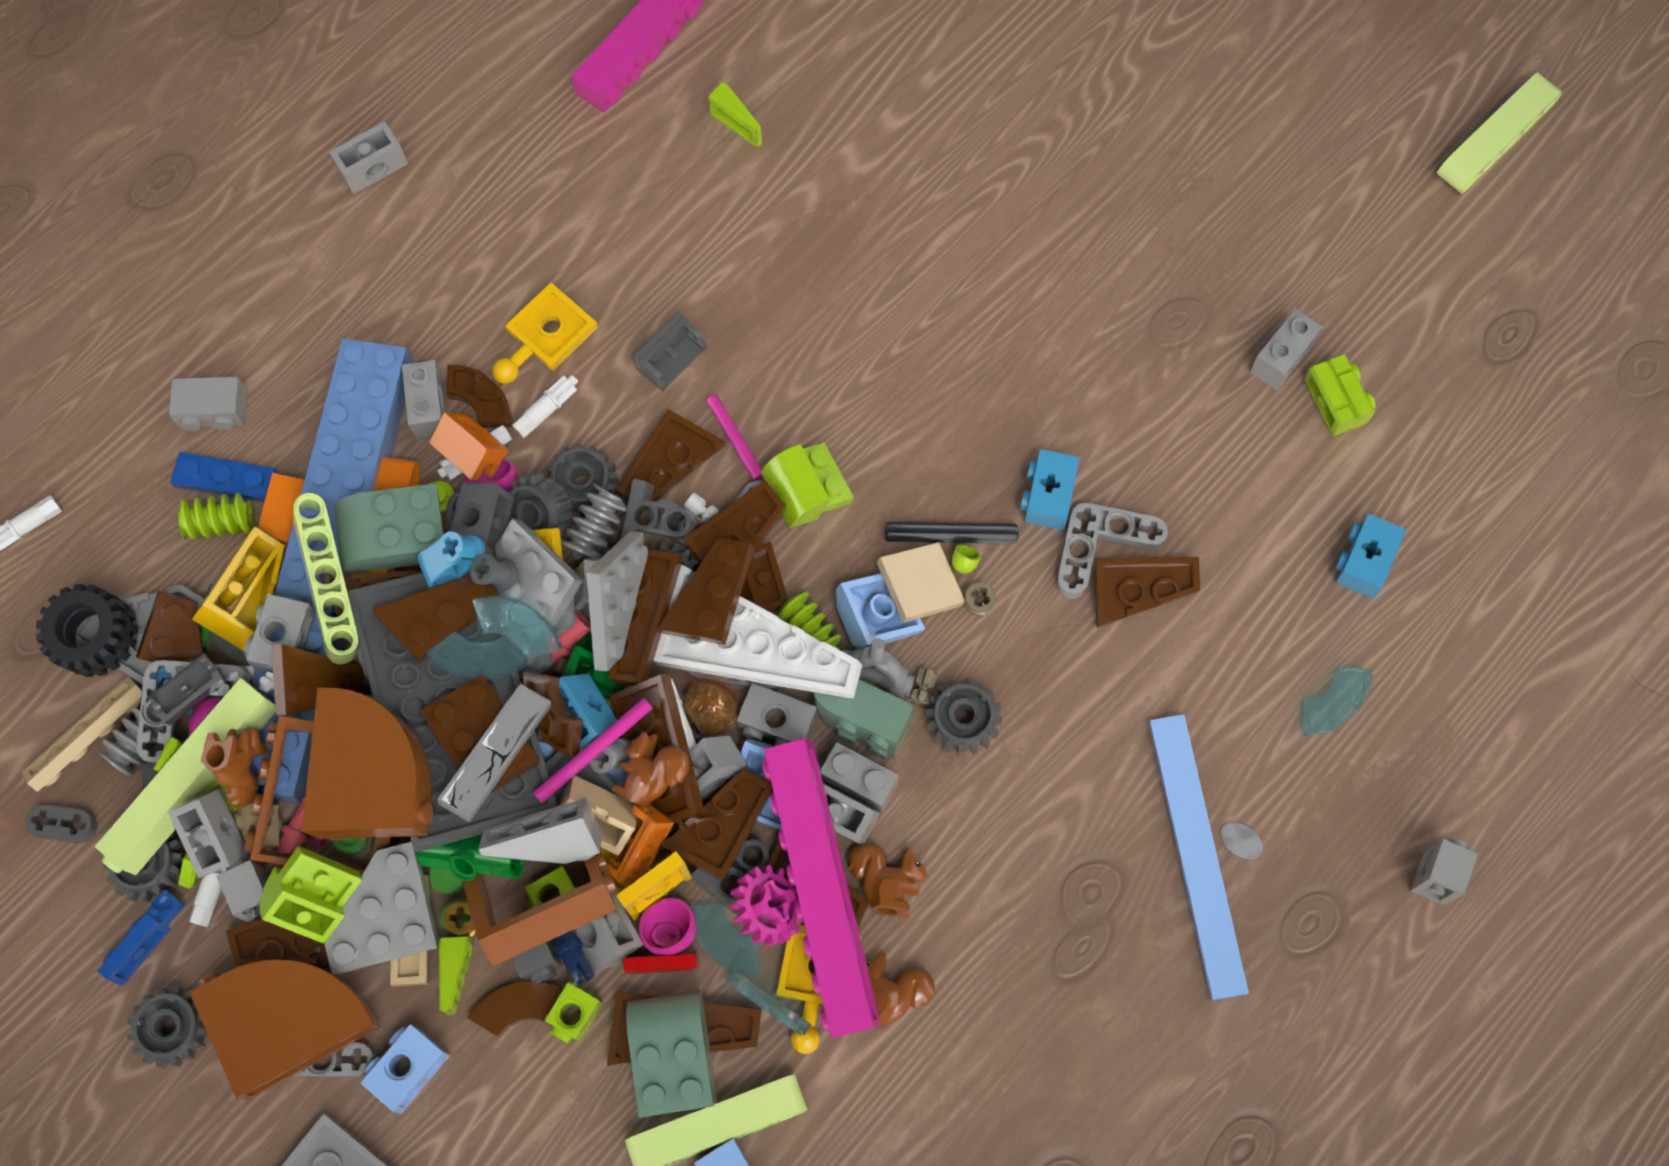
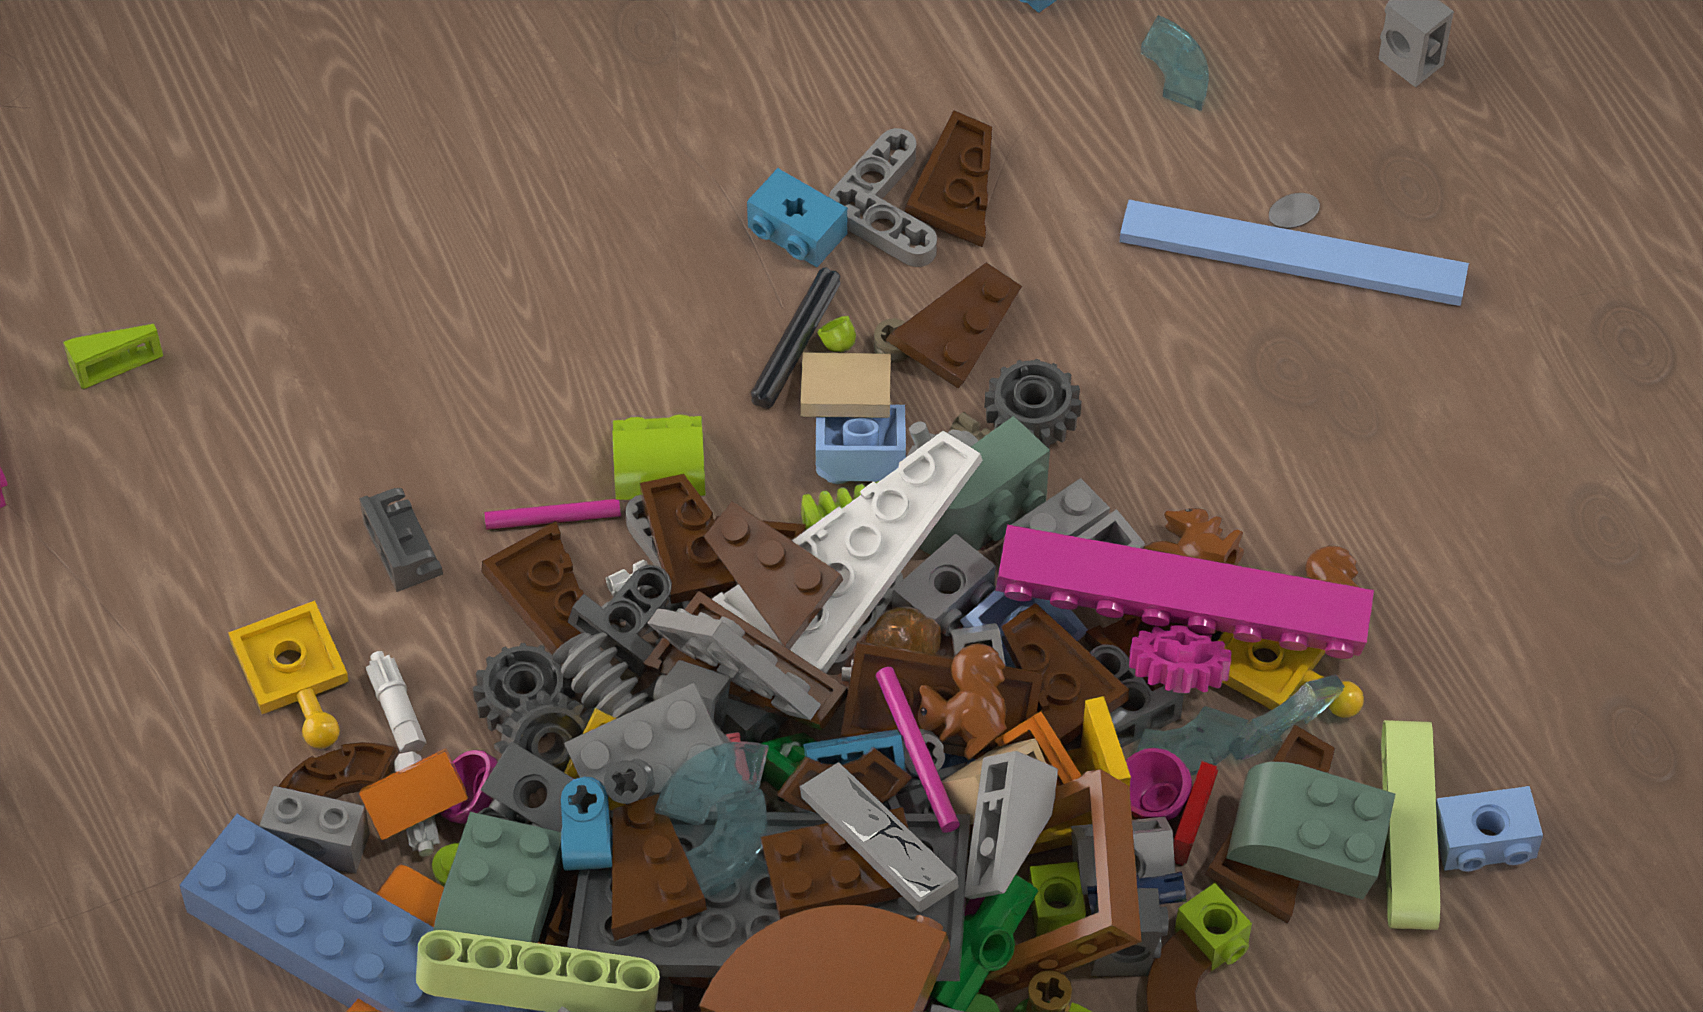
camera: 70 degrees left, 15 degrees down
none -> reddish brown wing [886,262,1022,388]

